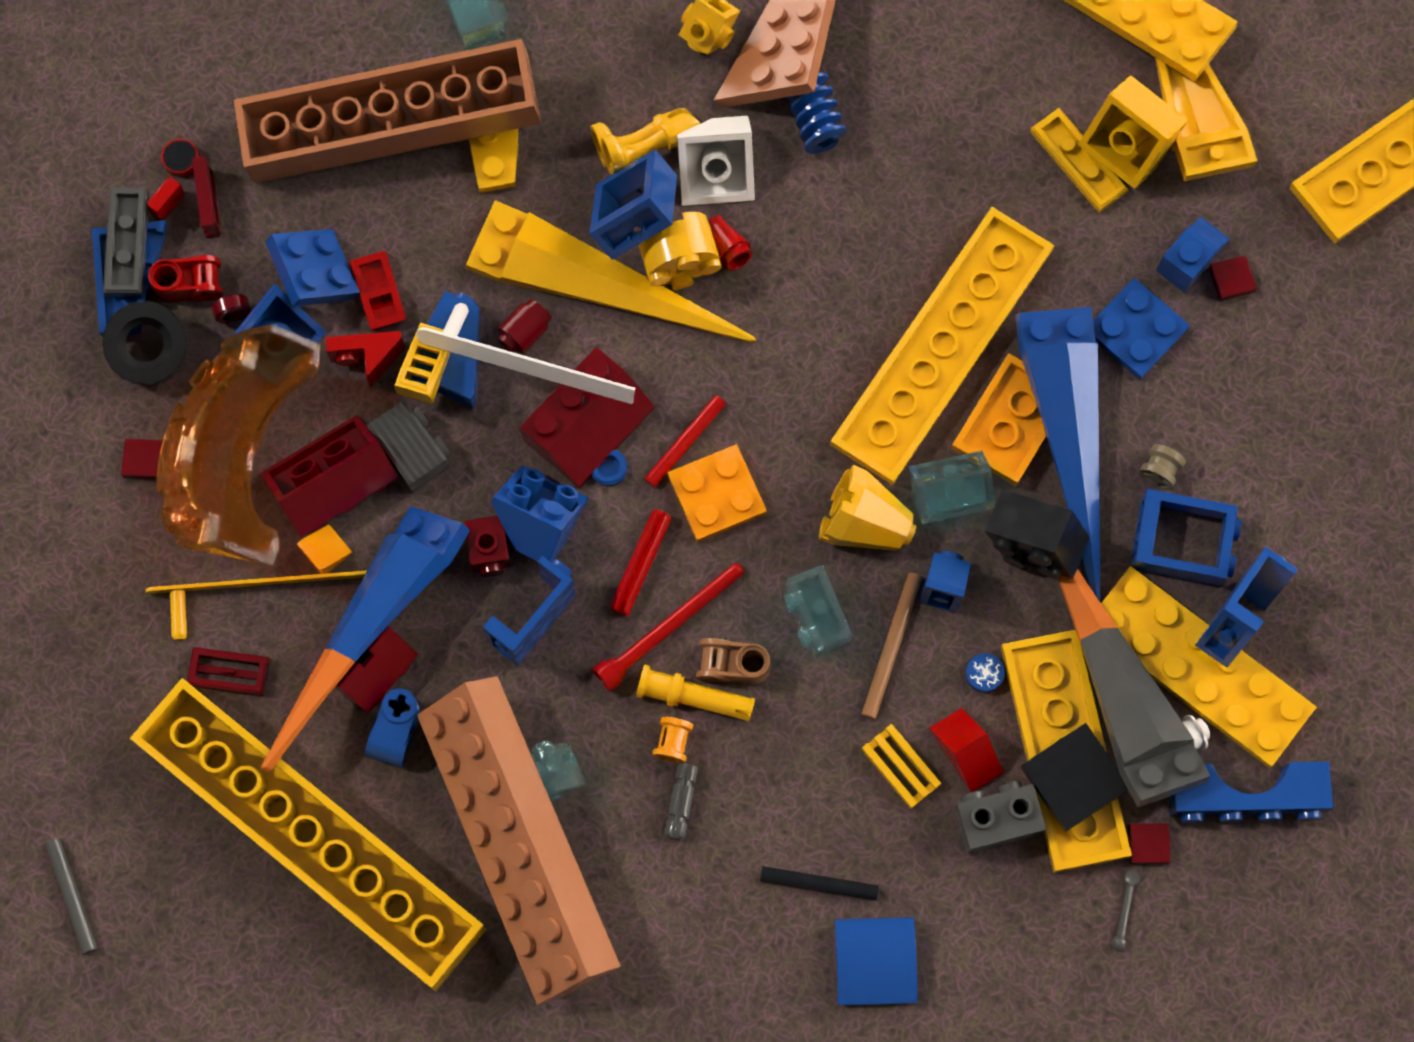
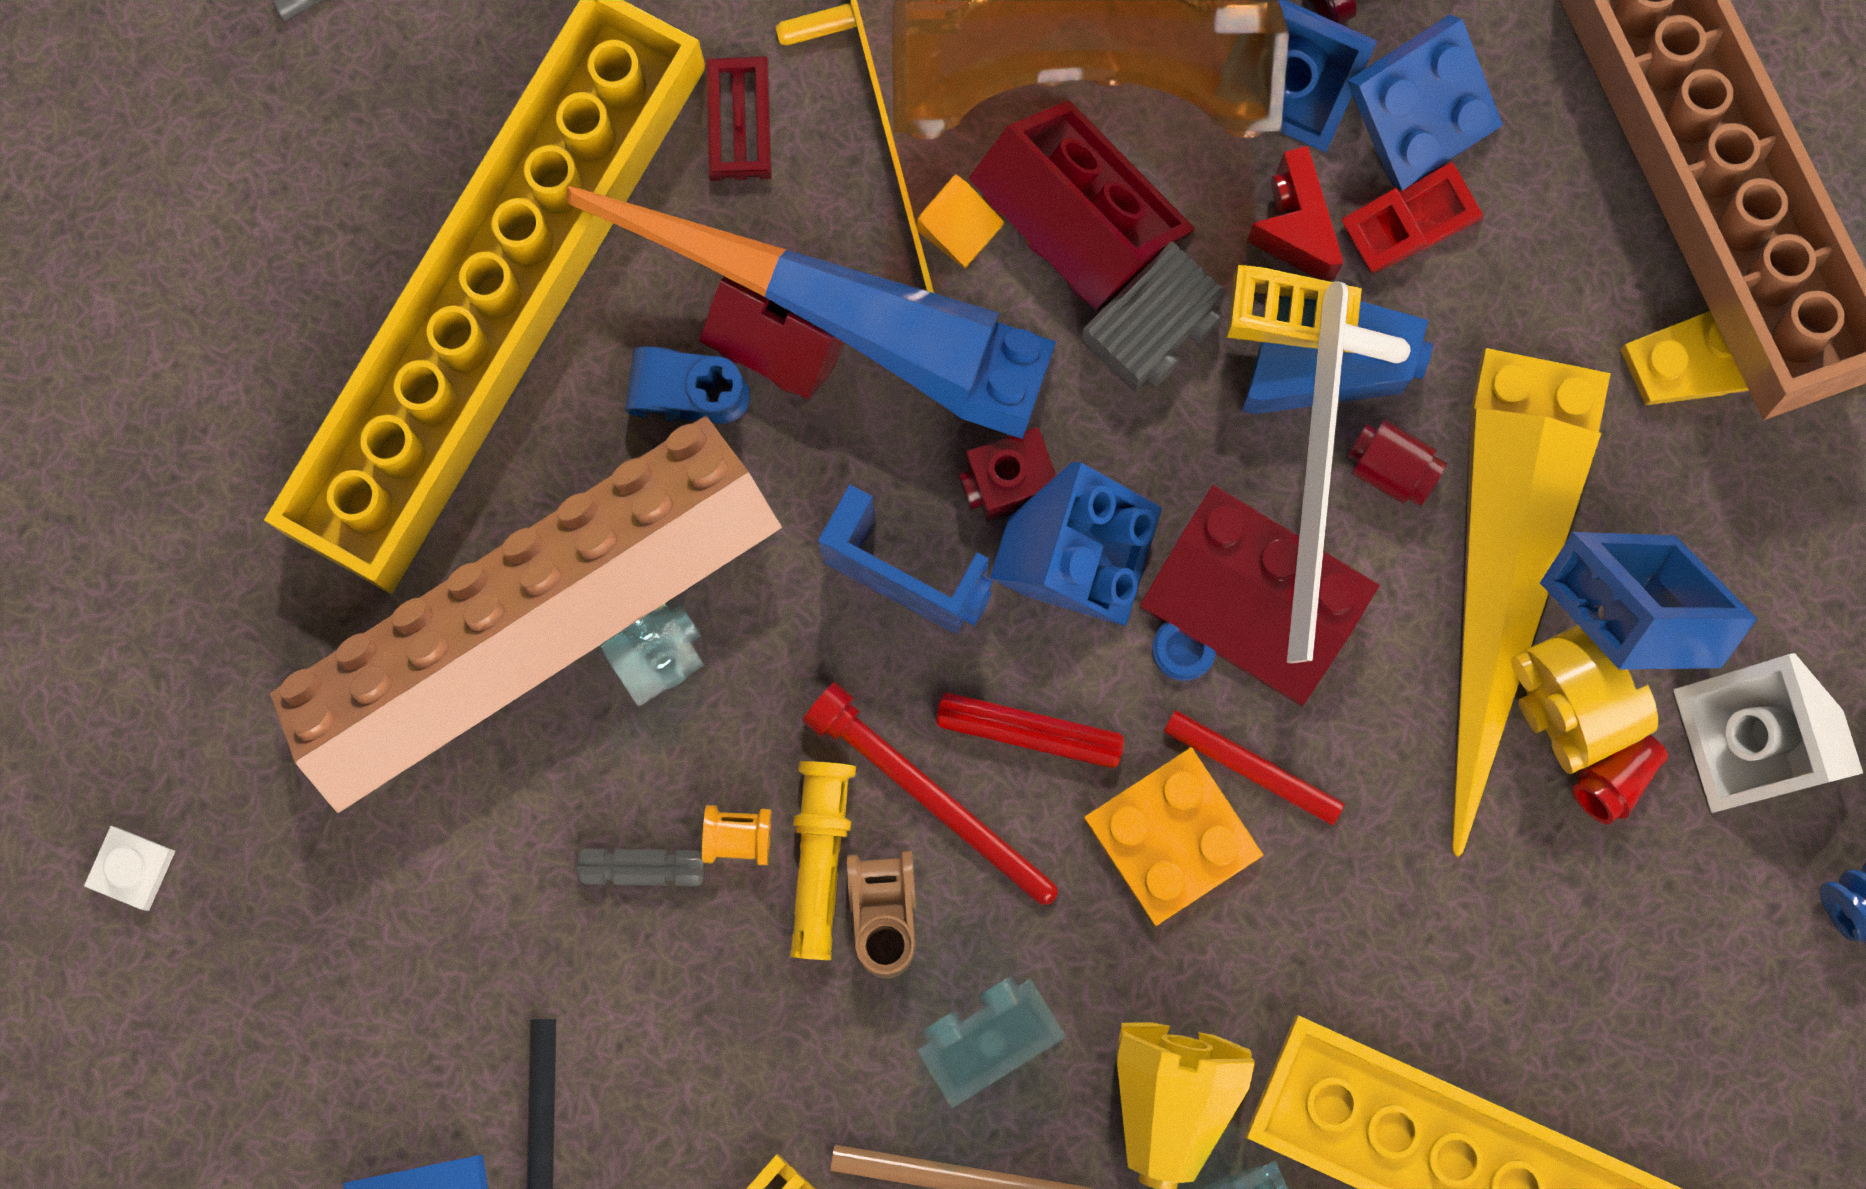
camera: 85 degrees right, 5 degrees up
yellow piece [590,107,700,175] -> none

